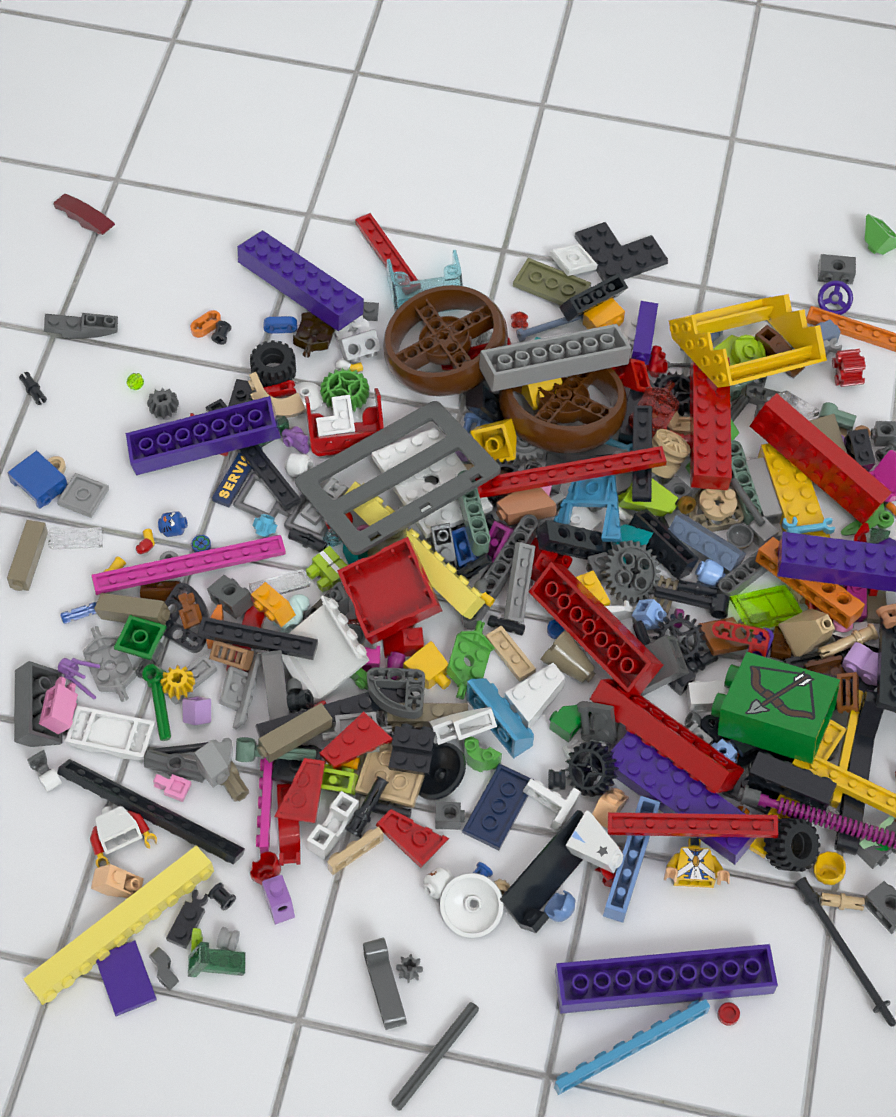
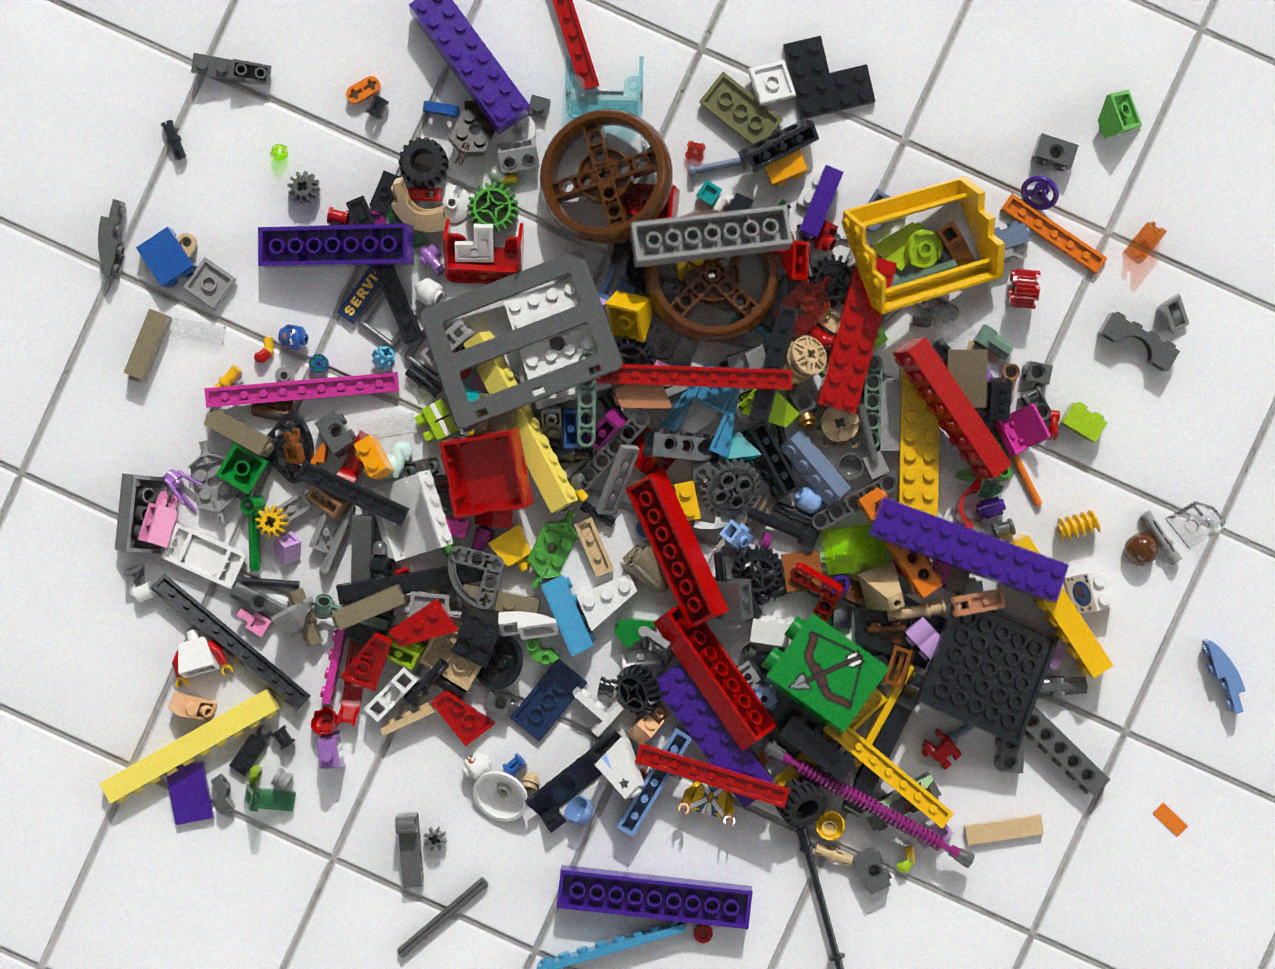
camera: 15 degrees right, 30 degrees up
axle [61,602,97,624] -> none
medium azure bar [782,517,835,534] -> none

